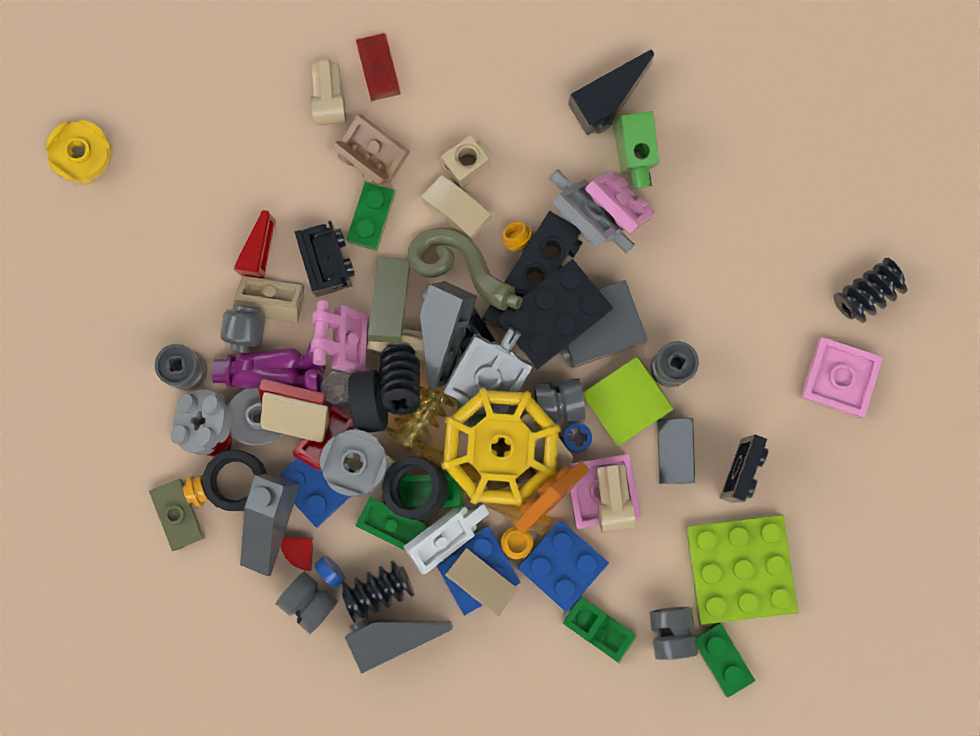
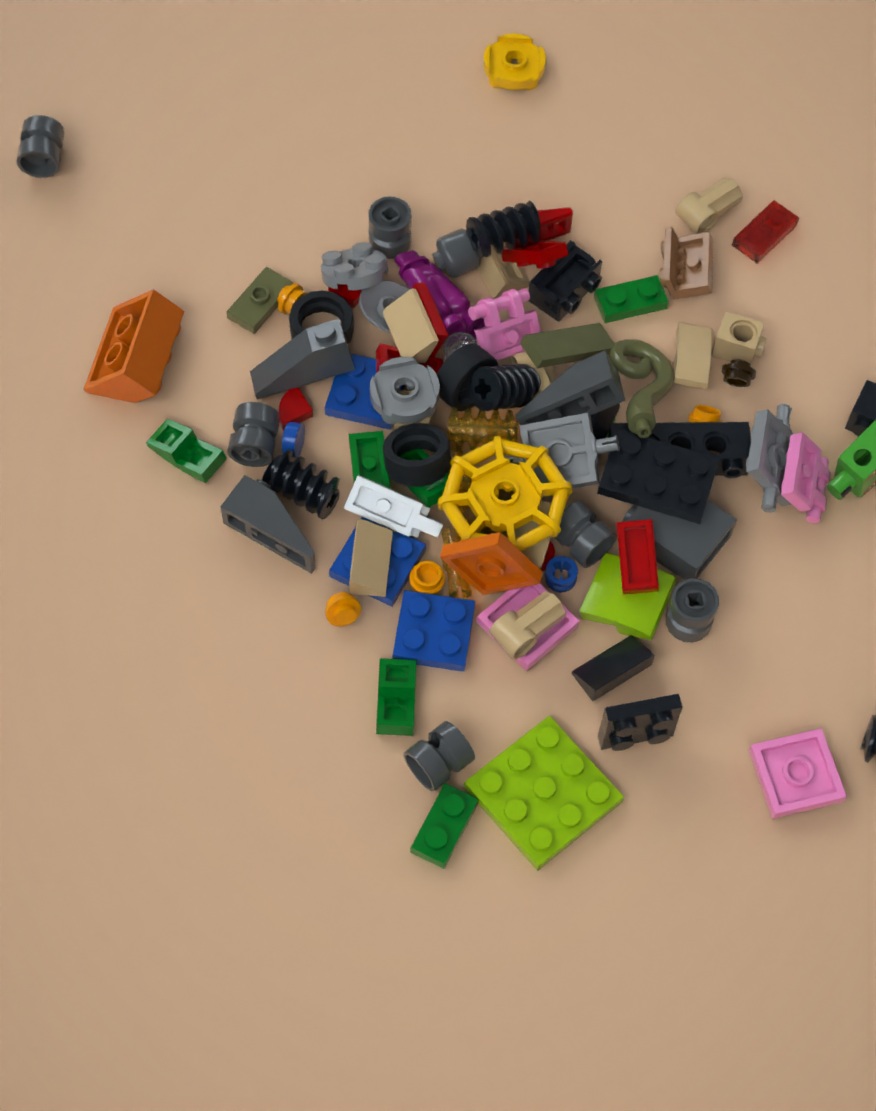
camera: 55 degrees right, 20 degrees down
none -> orange slope [83,289,184,403]
none -> green slope [146,418,227,483]
none -> light orange plate [325,592,361,627]
none -> black piece [466,200,540,257]
none -> red plate [501,240,568,269]
none -> red tile [616,519,659,595]
none -> dark brown plate [722,359,756,387]

